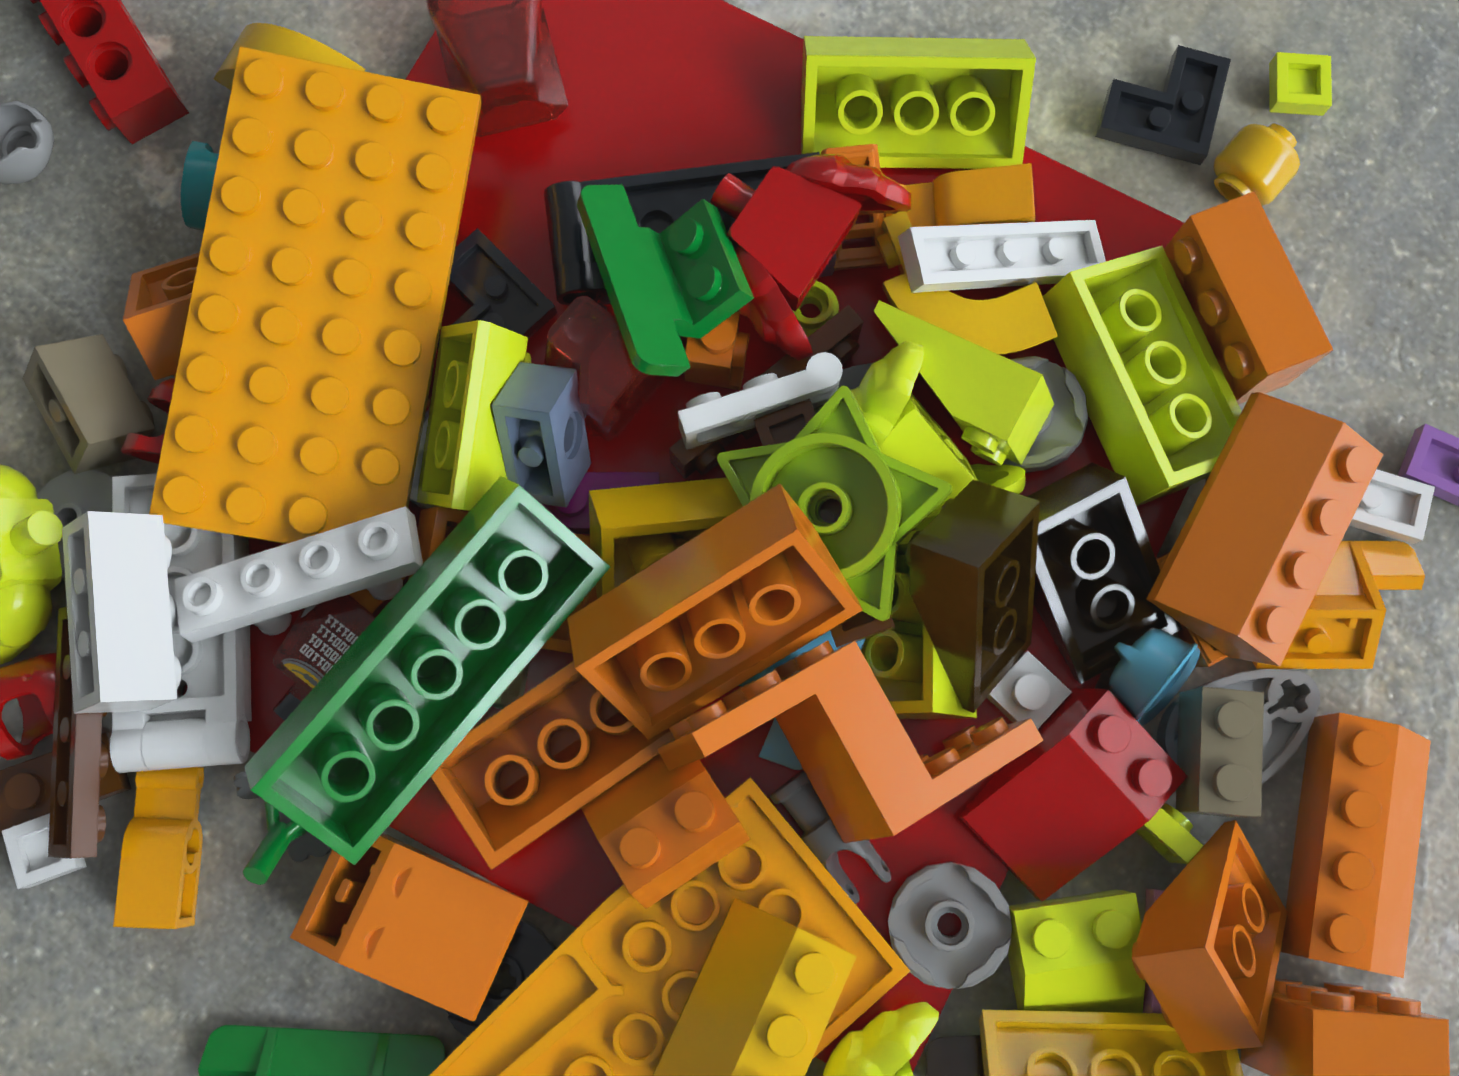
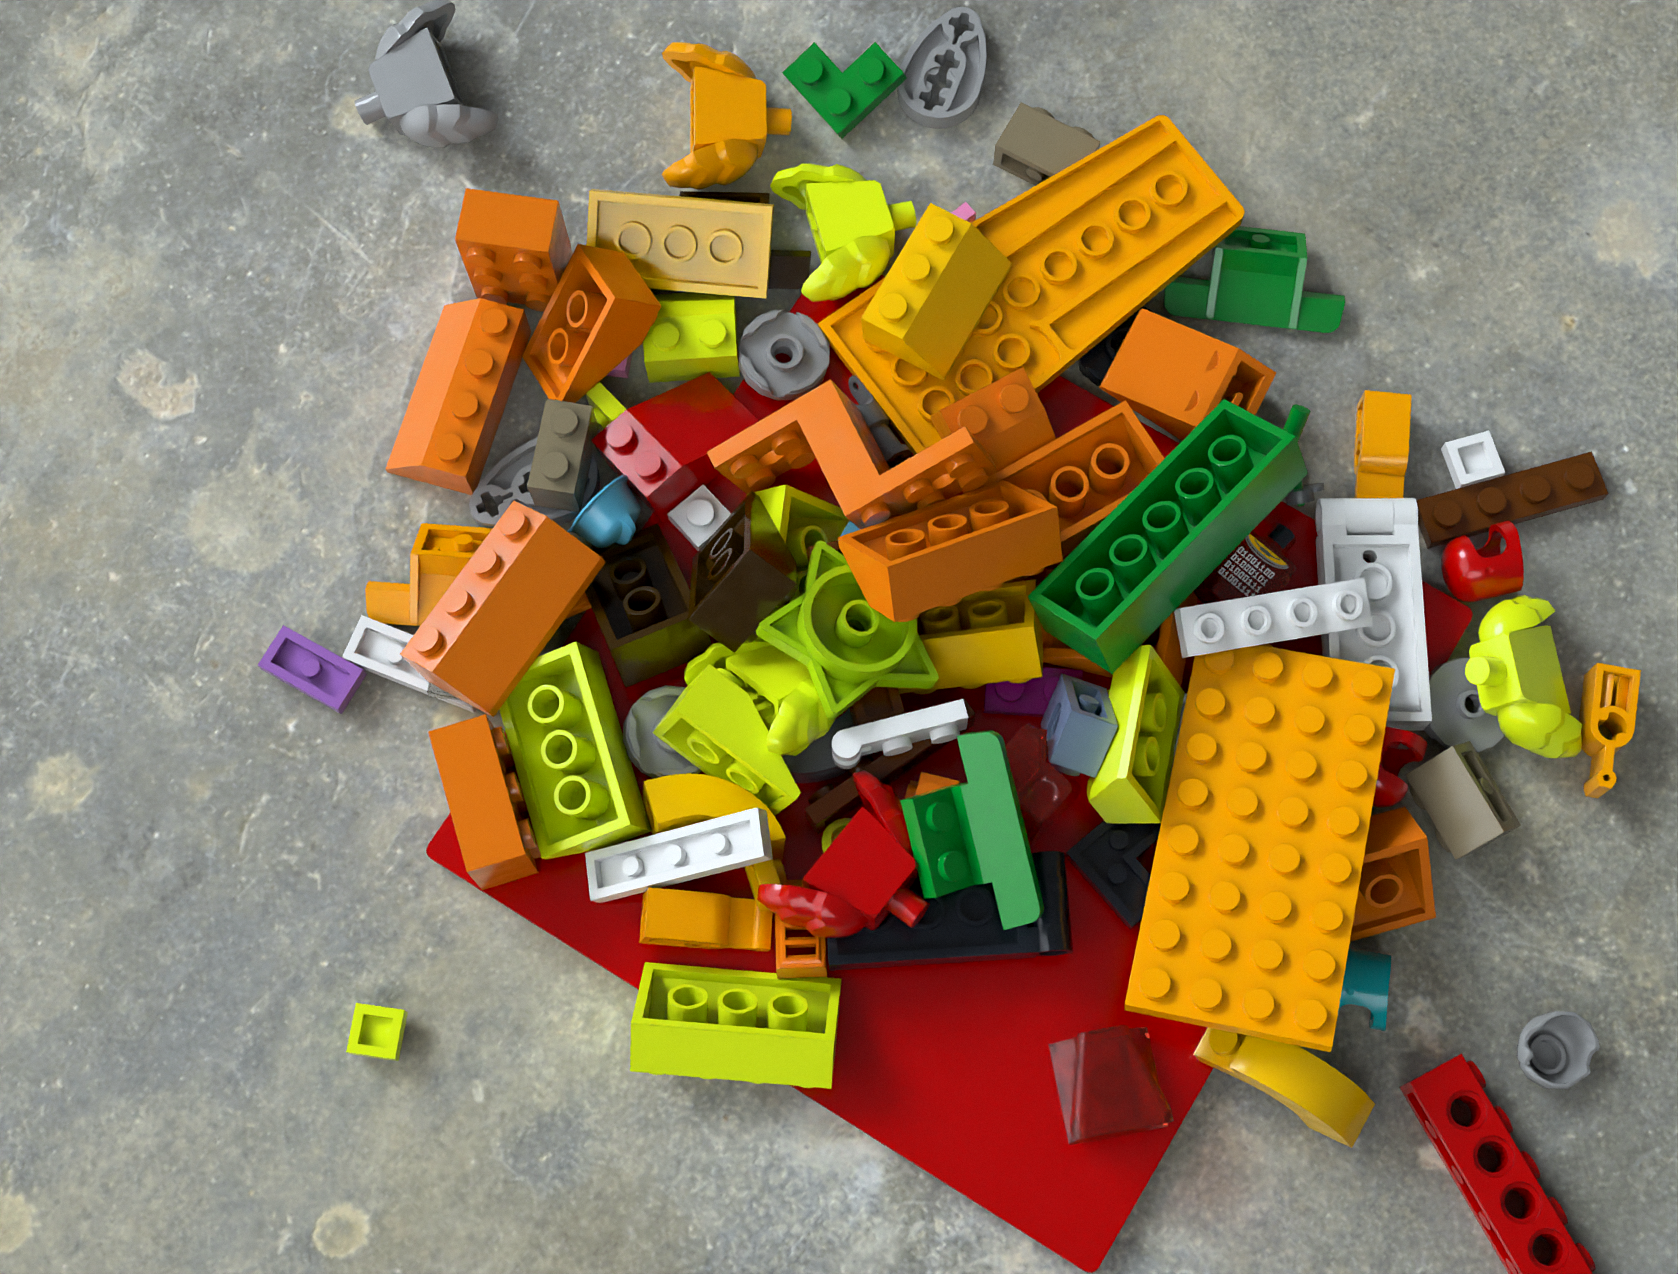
camera: 170 degrees left, 5 degrees down
reddish brown plate [48,606,108,859] -> none
white brick [62,511,181,714] -> none
black plate [1095,45,1231,165] -> none
yellow head [1214,123,1300,206] -> none

